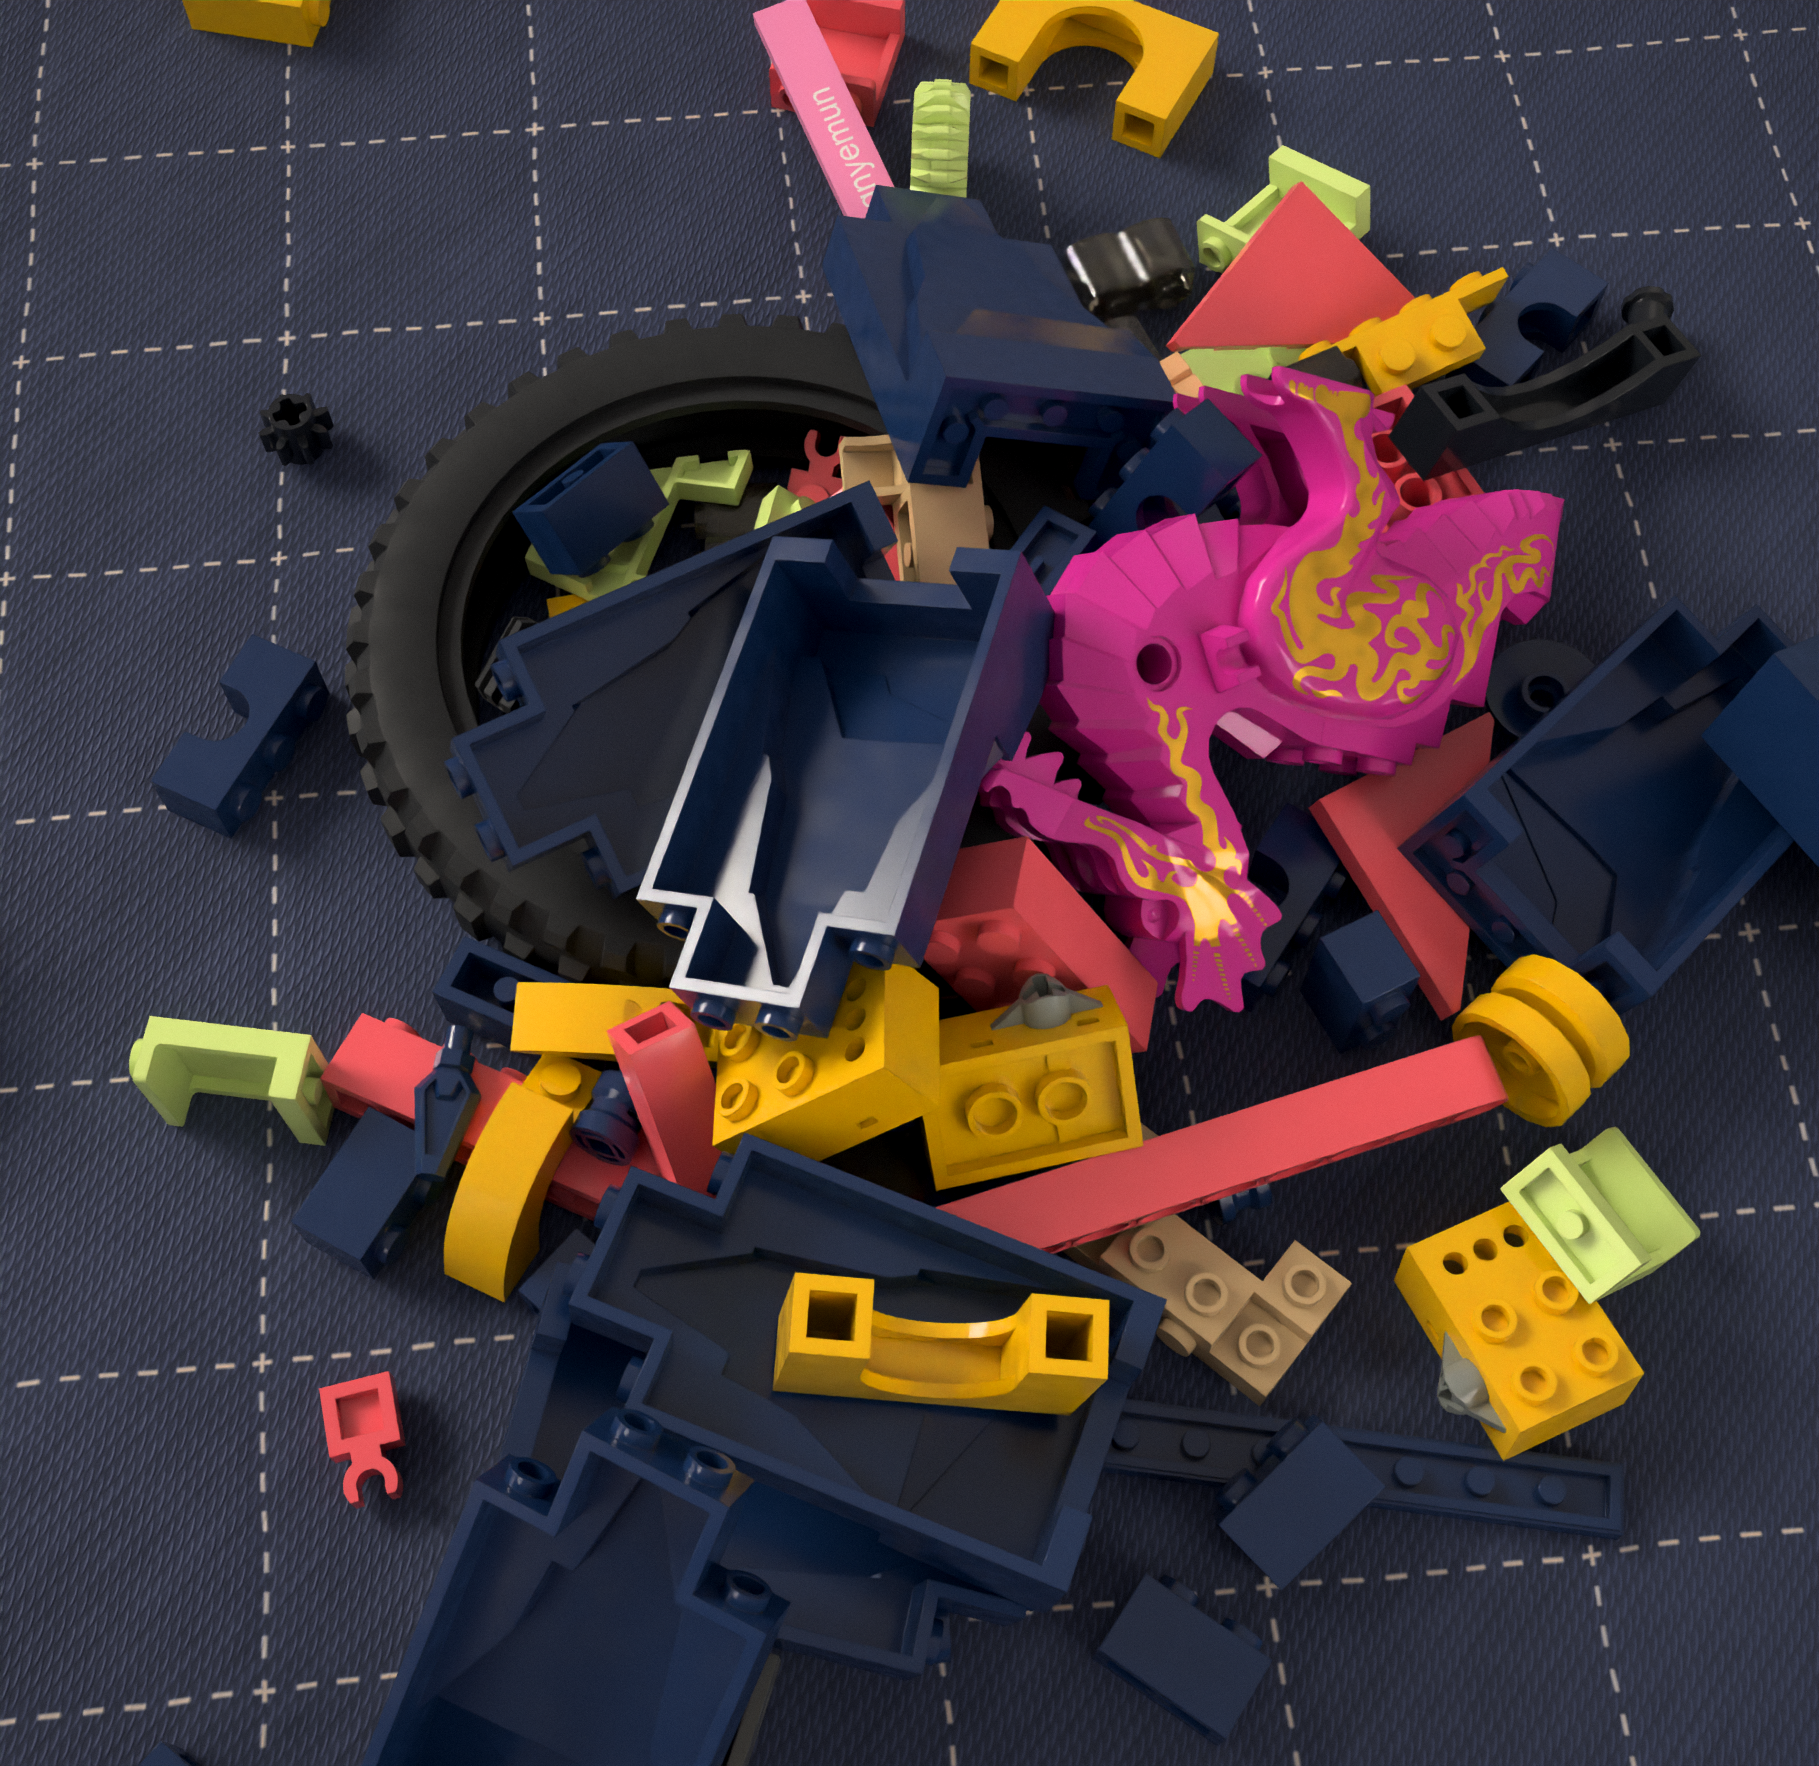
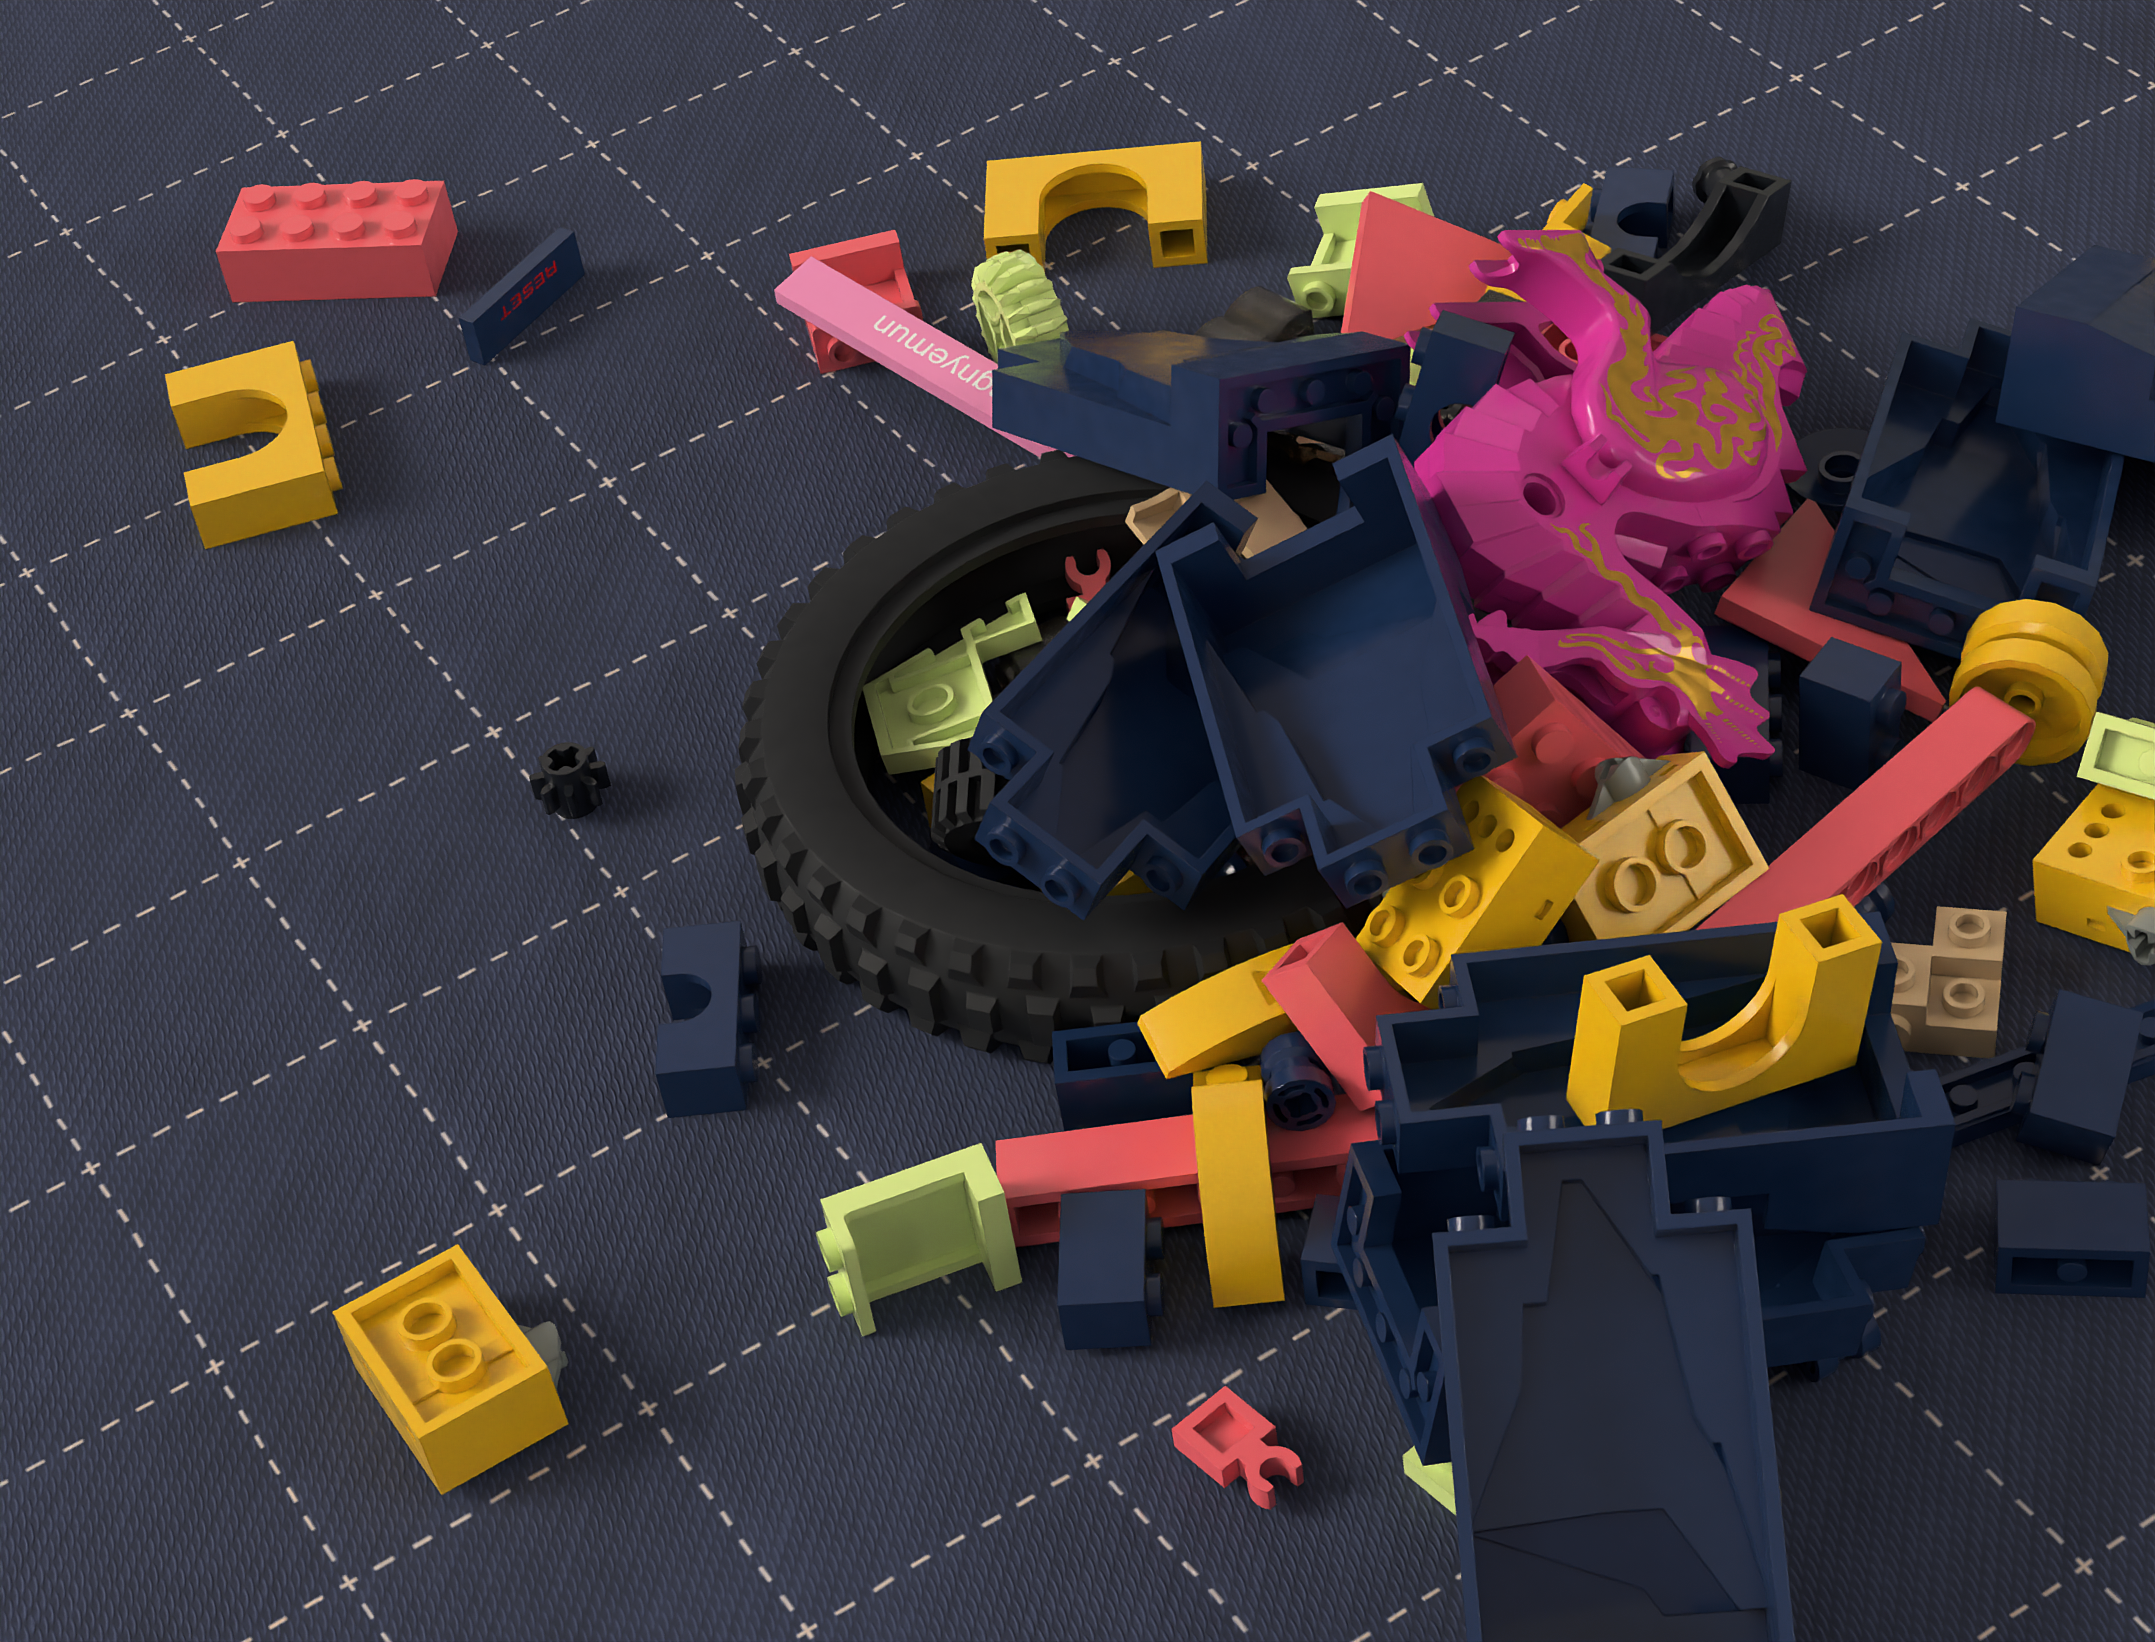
camera: 20 degrees left, 20 degrees down
dark blue piece [414,1025,481,1182] -> none
dark blue brick [513,441,670,578] -> none

